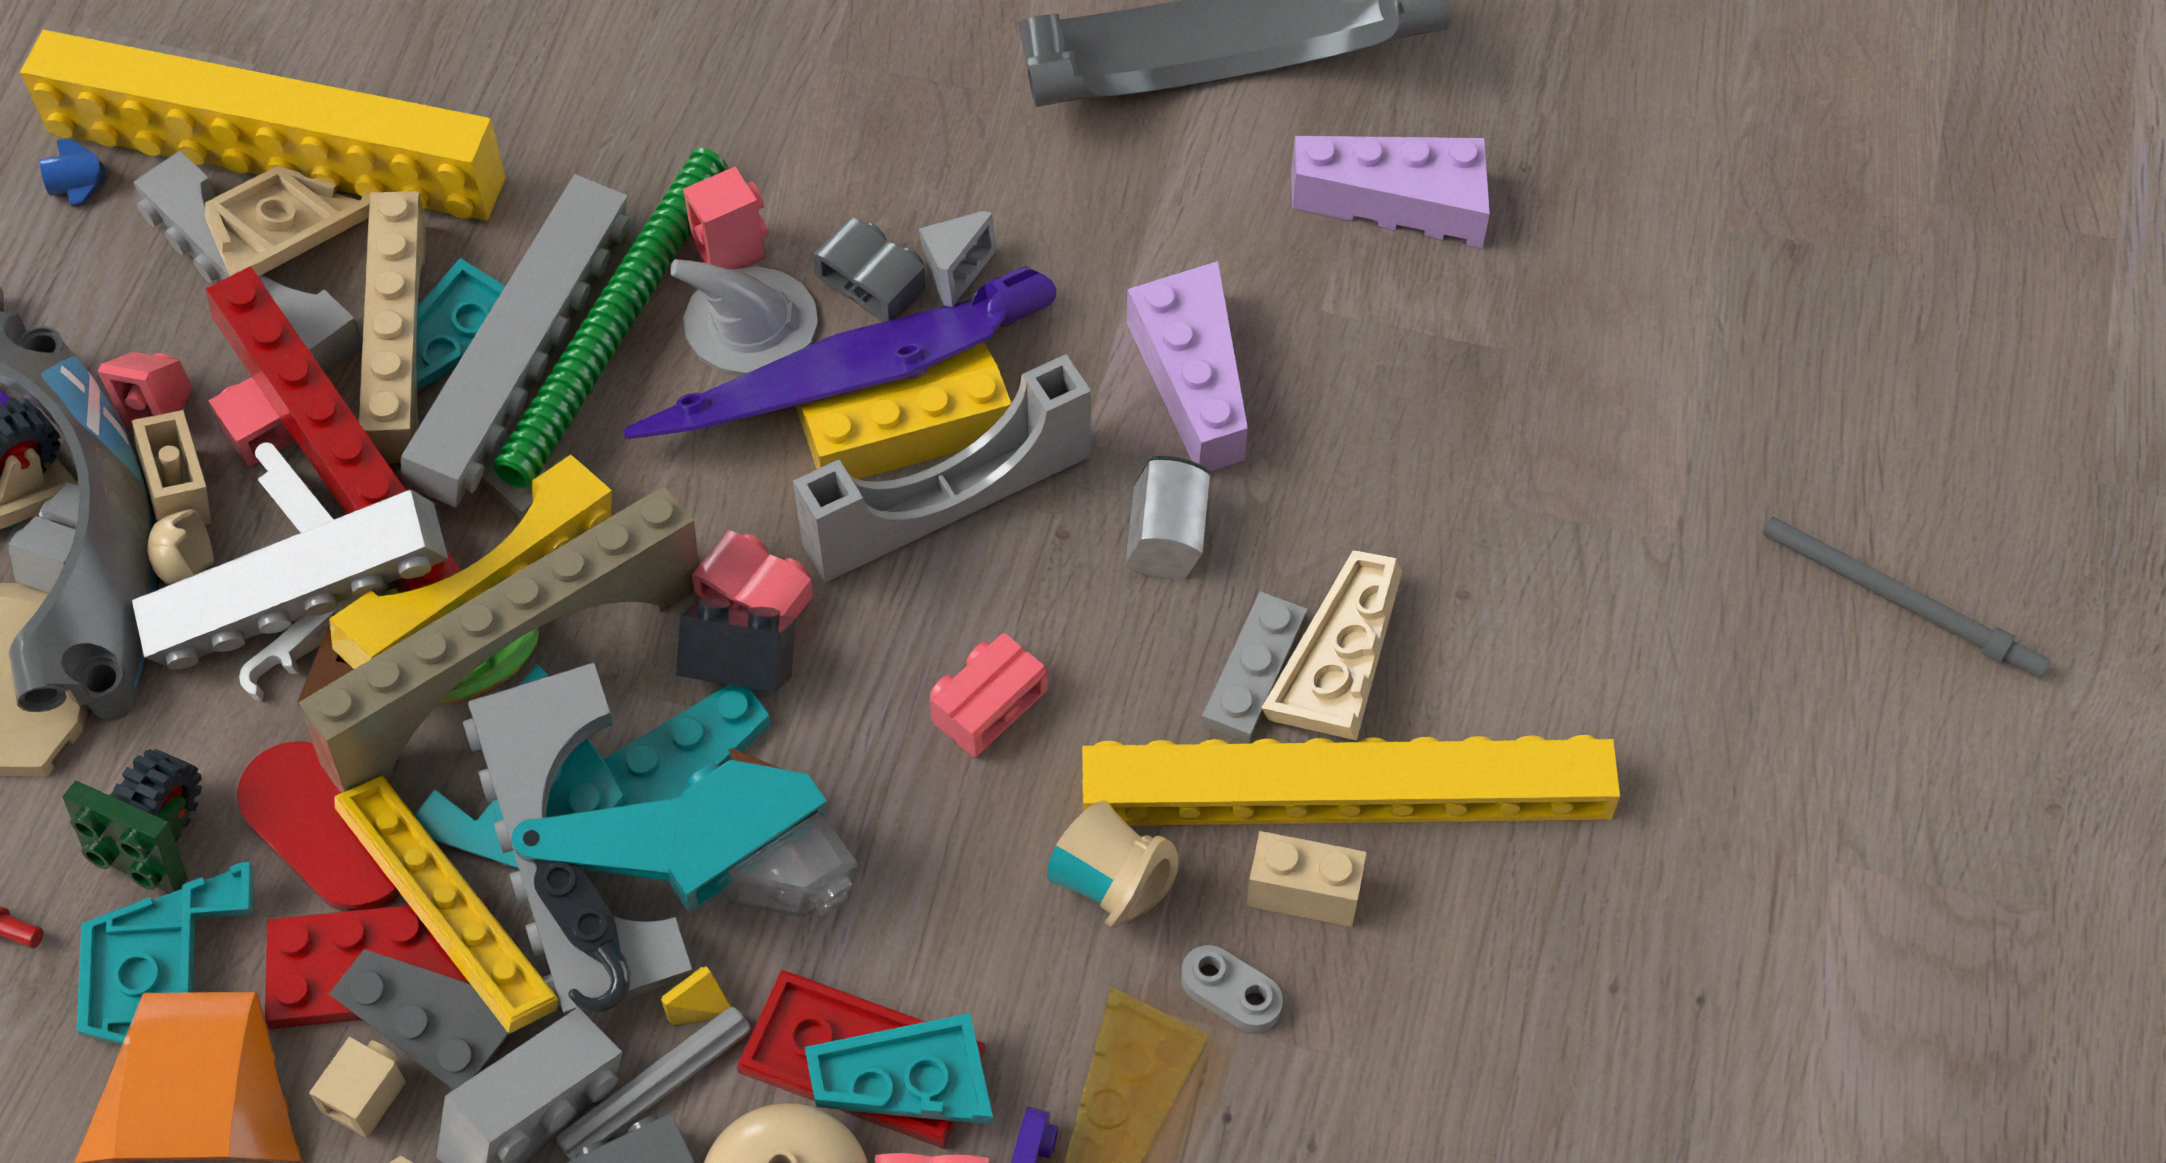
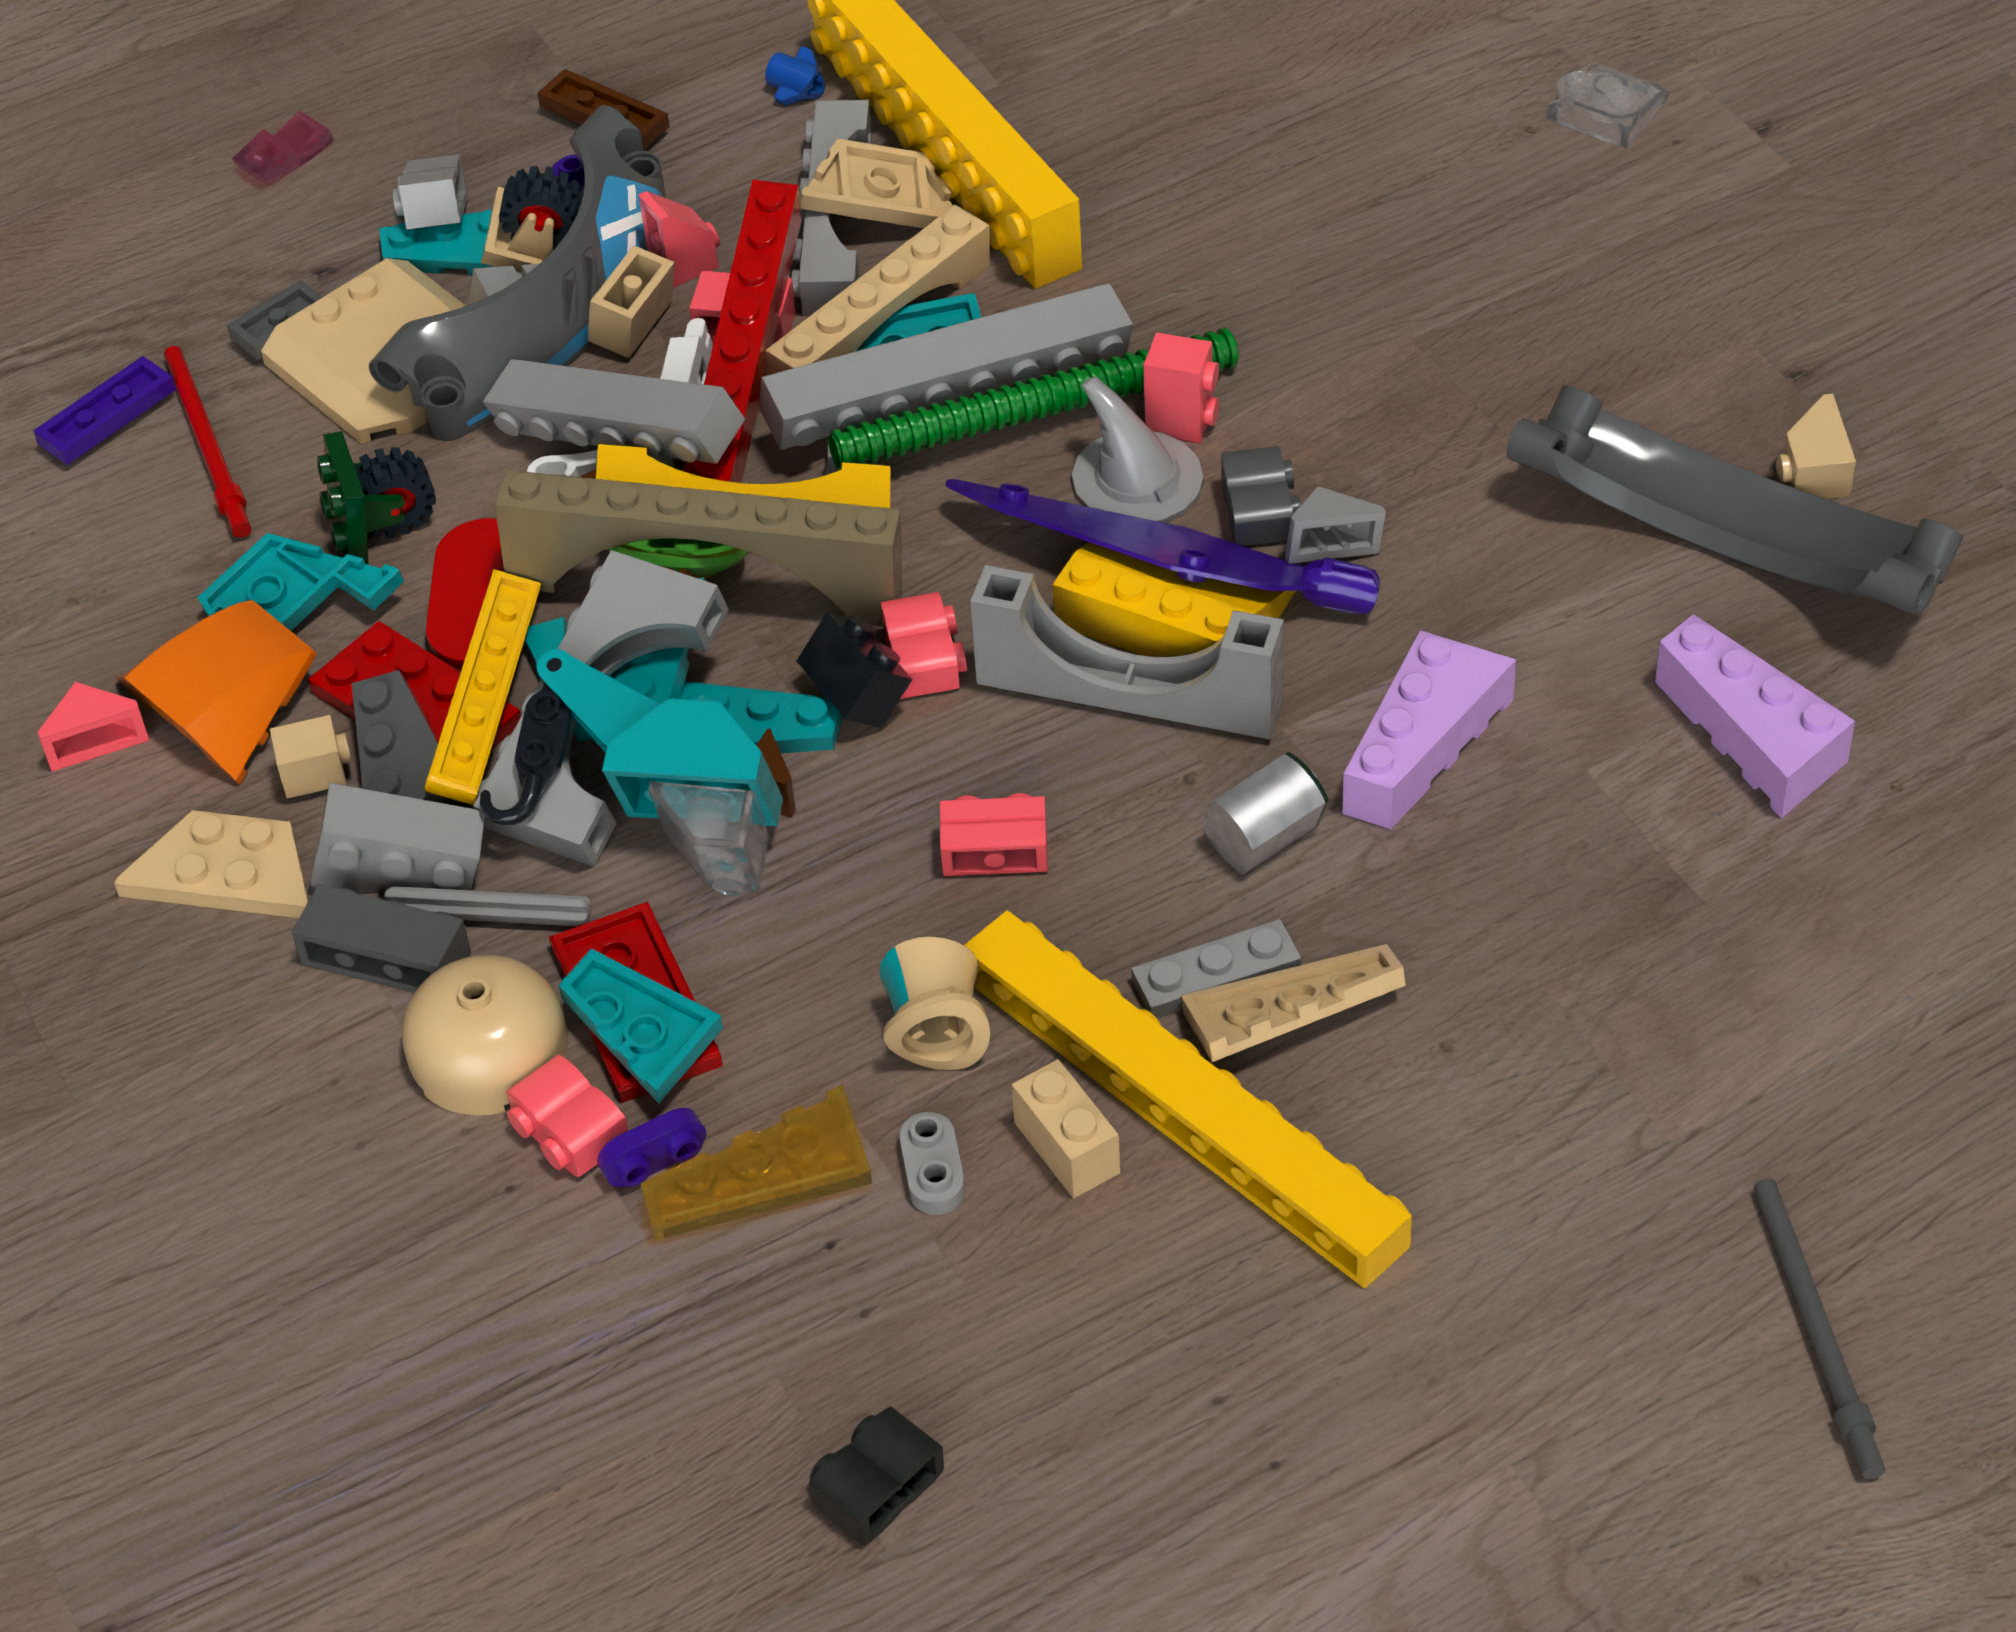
camera: 50 degrees right, 10 degrees down
tan hair [147,509,214,586] -> none
yellow slope [661,966,731,1026] -> none

